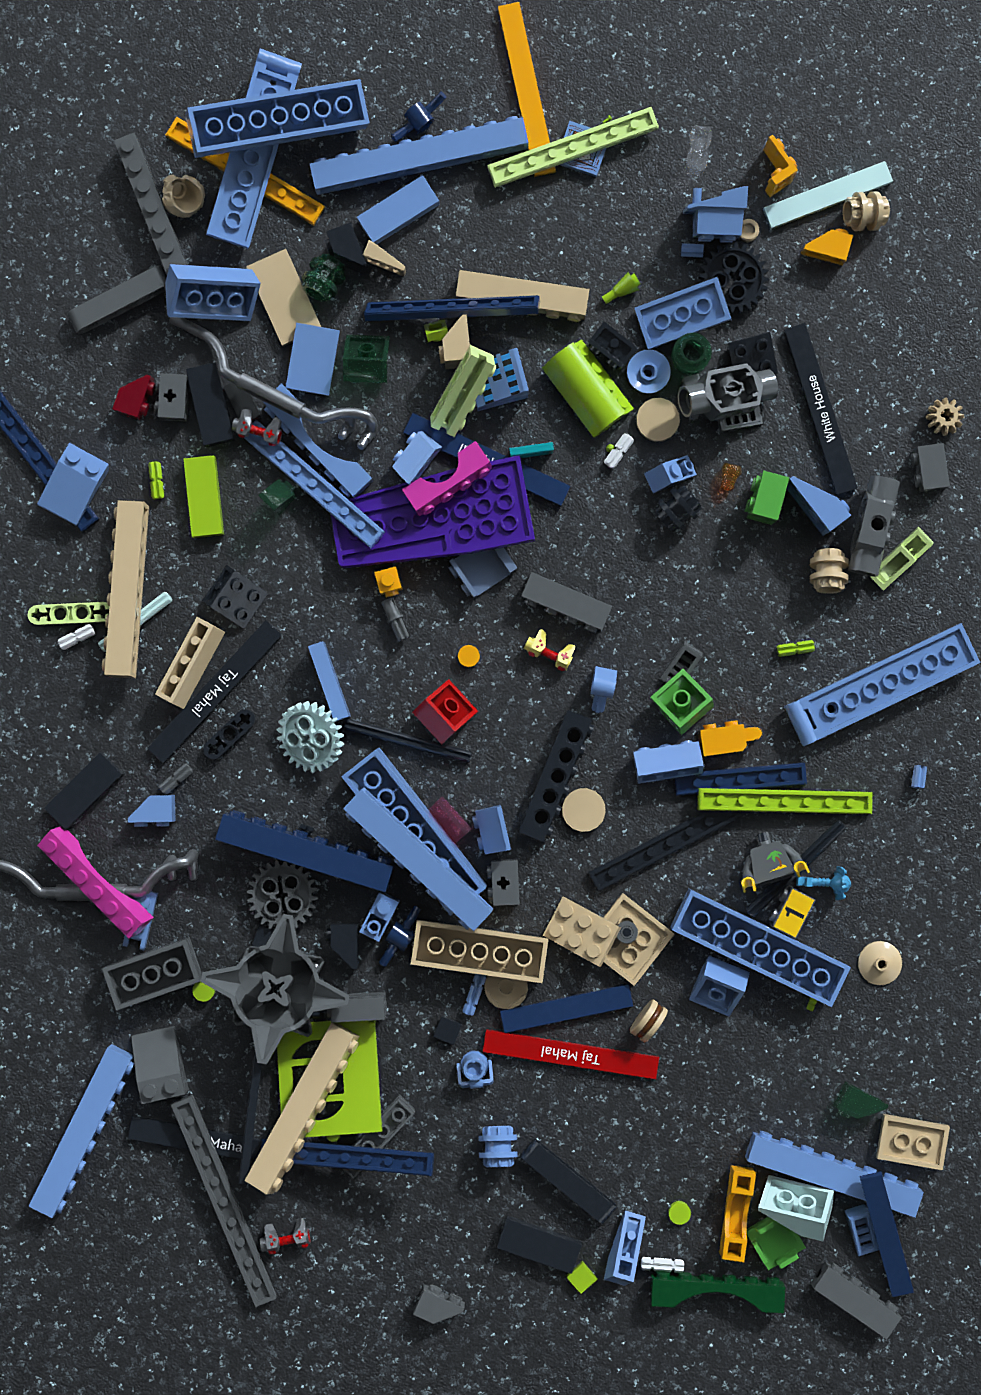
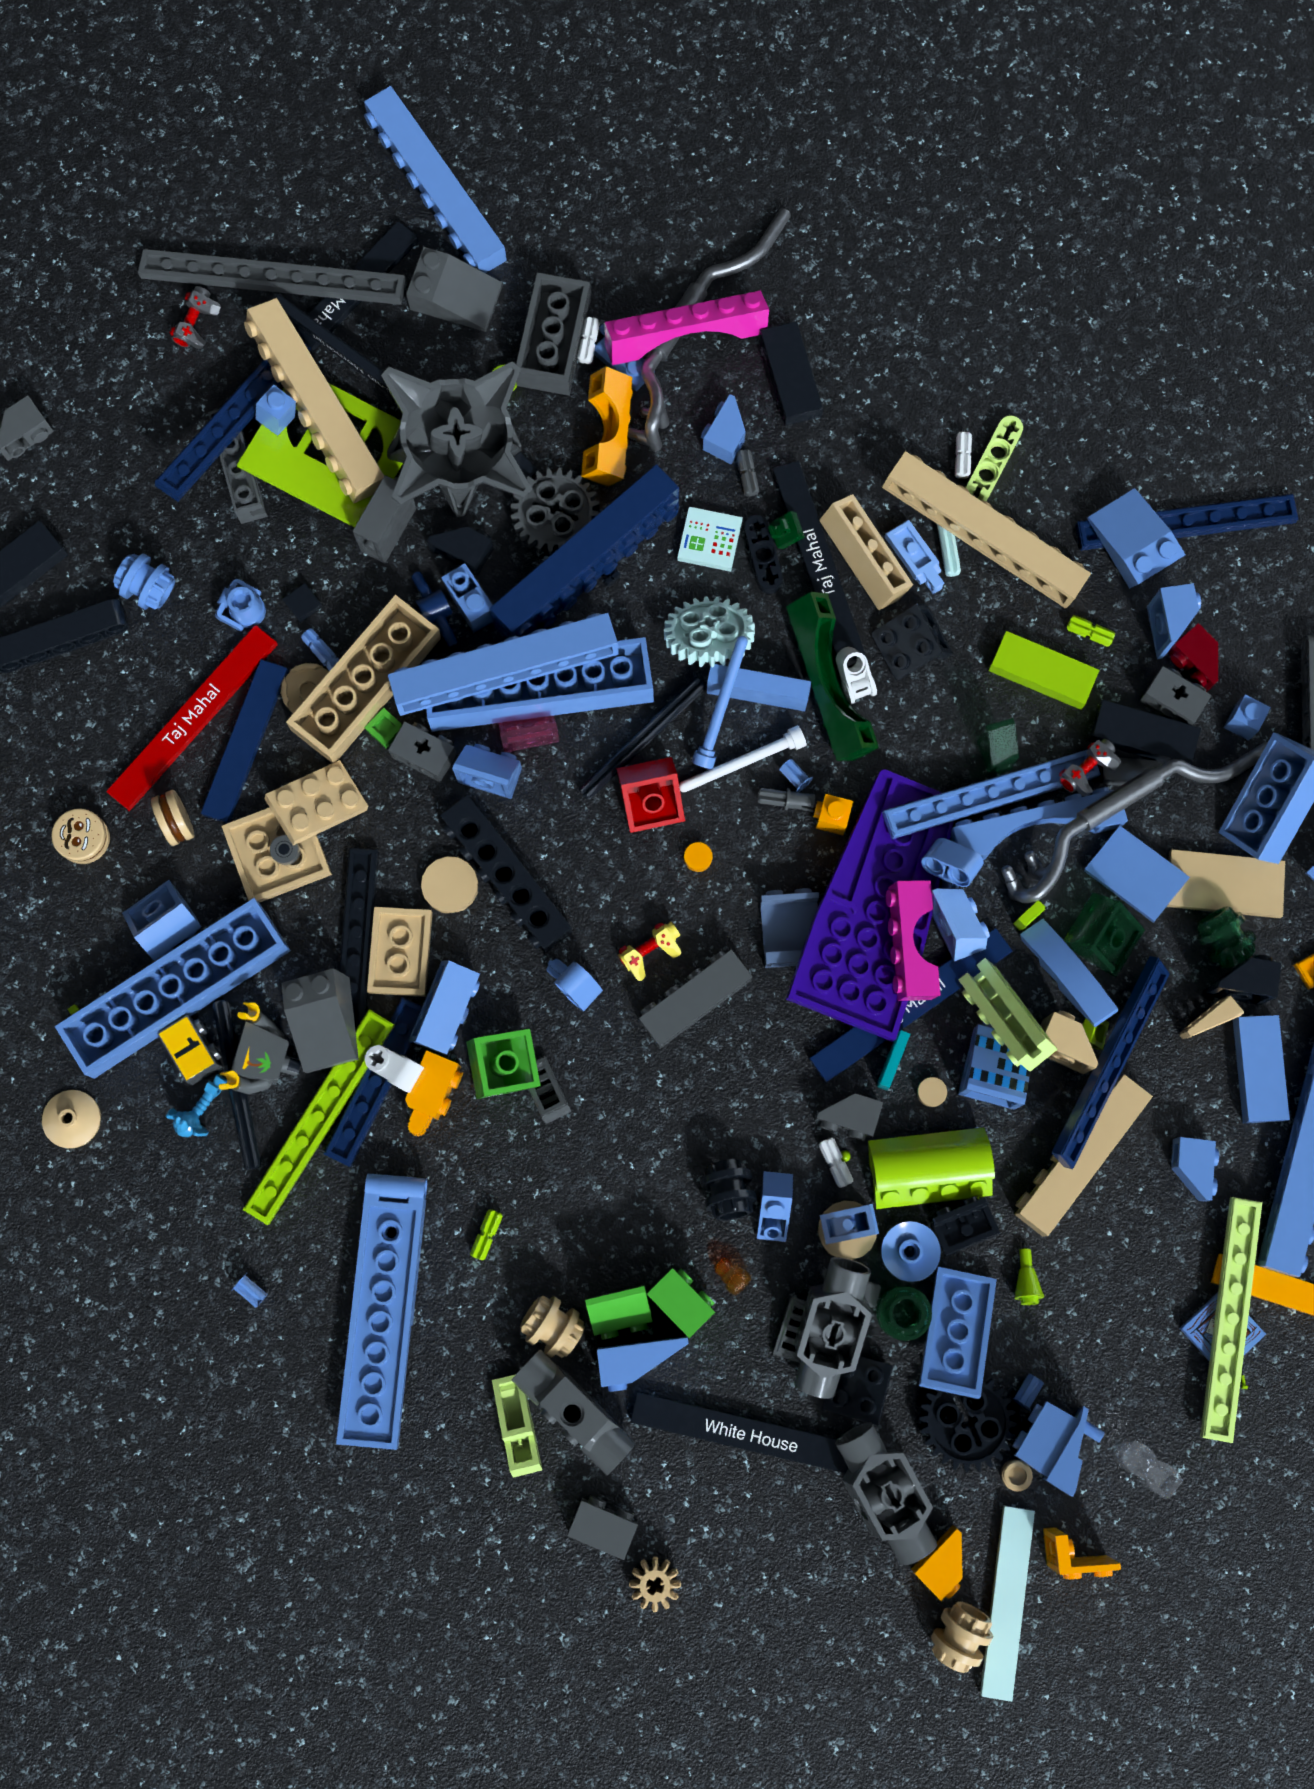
camera: 120 degrees right, 10 degrees down
none -> tan head [52,809,110,864]
none -> medium blue brick [256,384,296,436]
none -> dark grey slope [281,968,359,1073]
none -> bright green tile [364,708,402,748]
none -> white piece [365,1045,424,1093]
none -> tan plate [367,907,433,997]
none -> white piece [577,317,600,364]
none -> light orange arch [581,367,633,486]
none -> bright green slope [585,1286,653,1340]
none -> light aqua tile [678,507,743,572]
none -> white piece [679,725,807,792]
none -> medium blue piece [691,636,748,769]
none -> dark green tile [768,511,805,550]
none -> medium blue piece [780,759,813,792]
none -> dark green arch [786,592,879,761]
none -> dark grey slope [815,1093,883,1141]
none -> medium blue slope [820,1204,879,1244]
none -> dark grey brick [835,1422,937,1565]
none -> white piece [836,647,877,704]
none -> light blue hinge [885,520,944,594]
none -> tan tile [917,1077,947,1107]
none -> medium blue beam [921,838,984,889]
none -> lime tile [1013,900,1045,931]
none -> medium blue slope [1020,919,1118,1027]
none -> medium blue slope [1147,583,1201,659]
none -> medium blue slope [1171,1137,1219,1202]
none -> medium blue brick [1224,694,1271,740]

